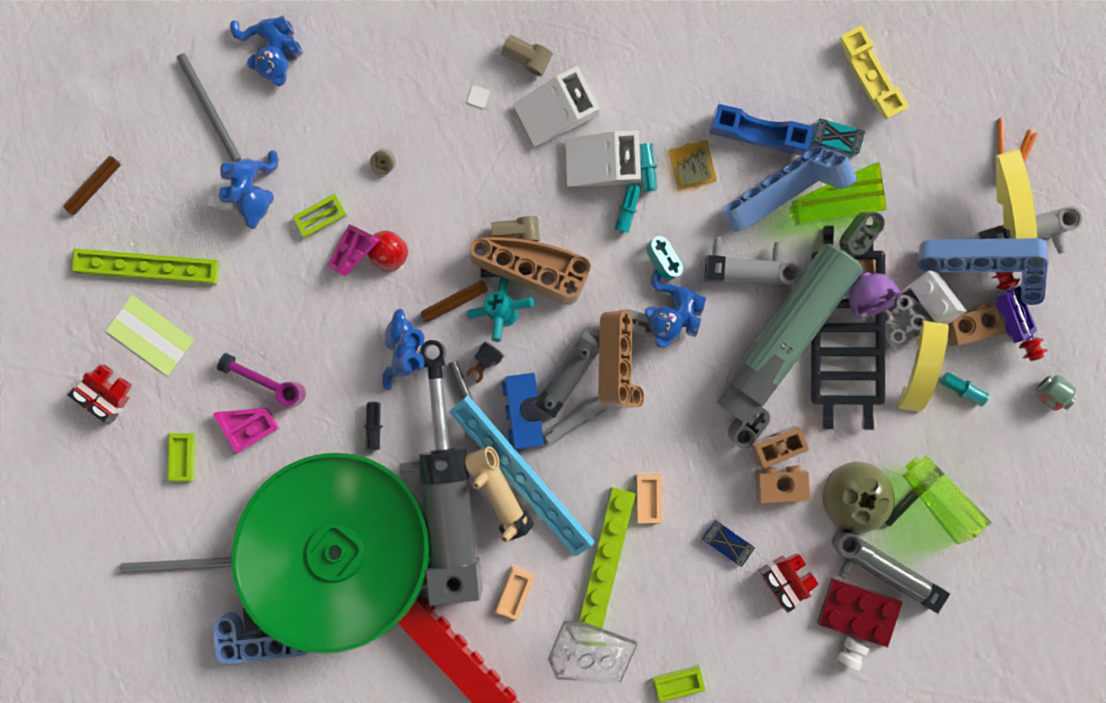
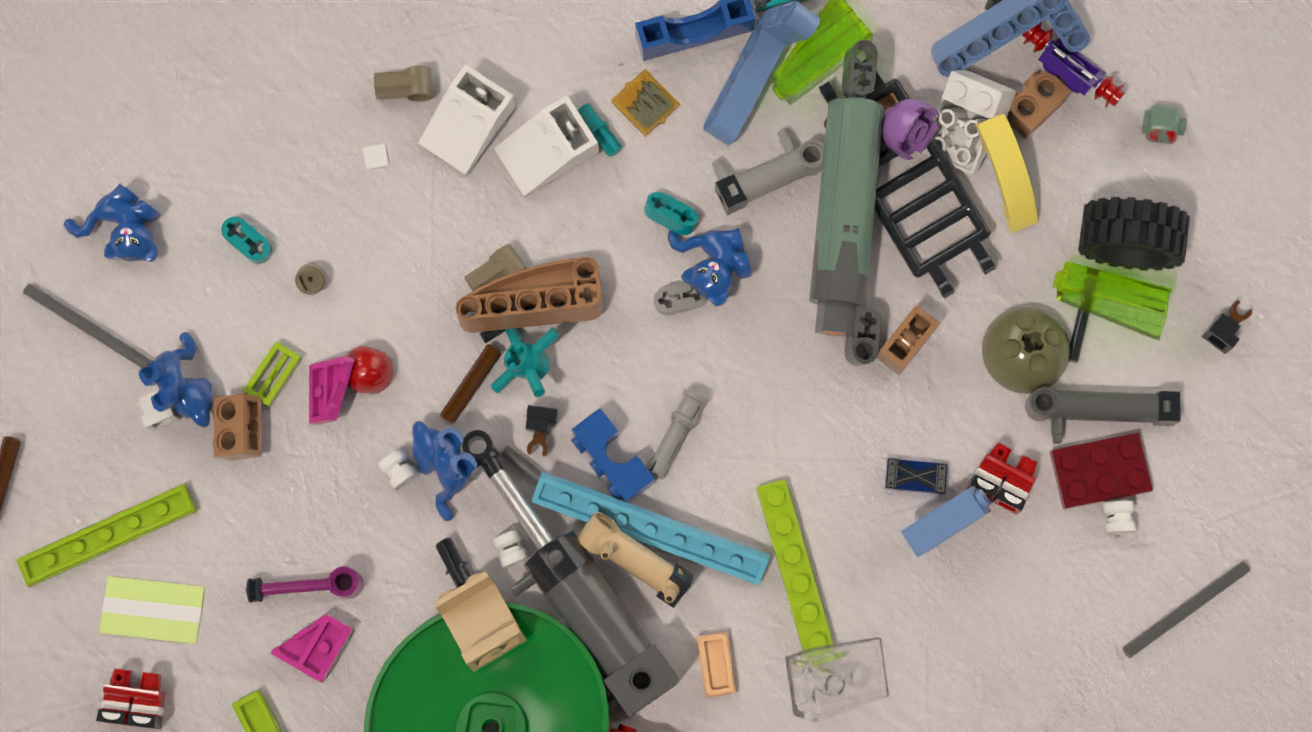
camera: 30 degrees left, 10 degrees down
dark grey piece [534,327,600,418] -> none
medium nougat beam [598,310,644,408] -> none
teal axle [614,184,640,233] -> none
light nougat tile [636,474,662,523] -> none
lime tile [652,665,706,703] -> none
medium nougat brick [755,466,810,503] -> none
teal axle [940,372,990,407] -> none
none -> medium nougat brick [213,394,262,460]
none -> teal beam [221,217,272,264]
none -> white wheel [378,449,419,490]
none -> tan panel [433,572,527,672]
none -> white wheel [492,529,531,569]
none -> medium blue slope [900,485,991,558]
none -> black tyre [1078,197,1190,271]
none -> black piece [1201,300,1252,354]

